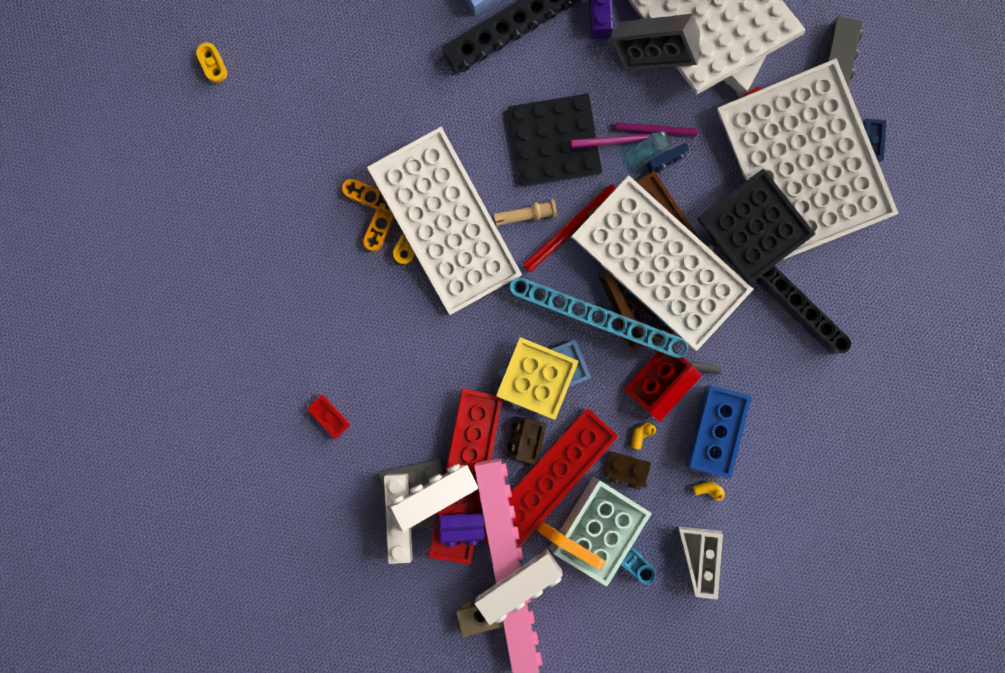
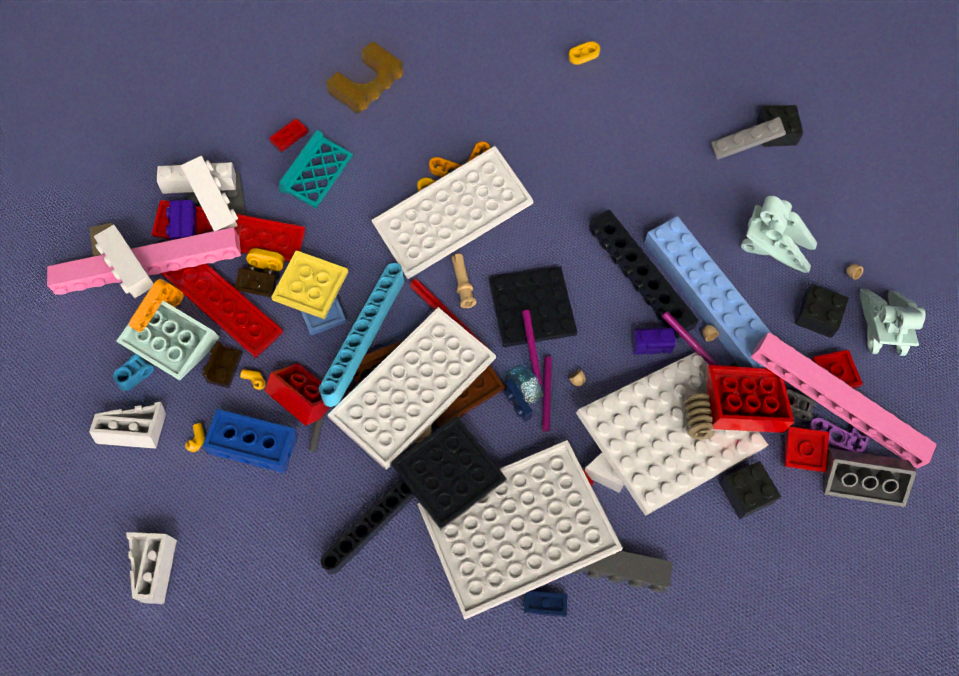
camera: 90 degrees right, 20 degrees down
dark grey slope [610,13,700,70] -> none
none -> white wedge [126,532,177,604]
none -> yellow plate [246,248,285,271]
none -> teal fence [279,130,353,209]
none -> clear yellow arch [326,41,403,114]
none -> tan hinge [569,369,586,386]

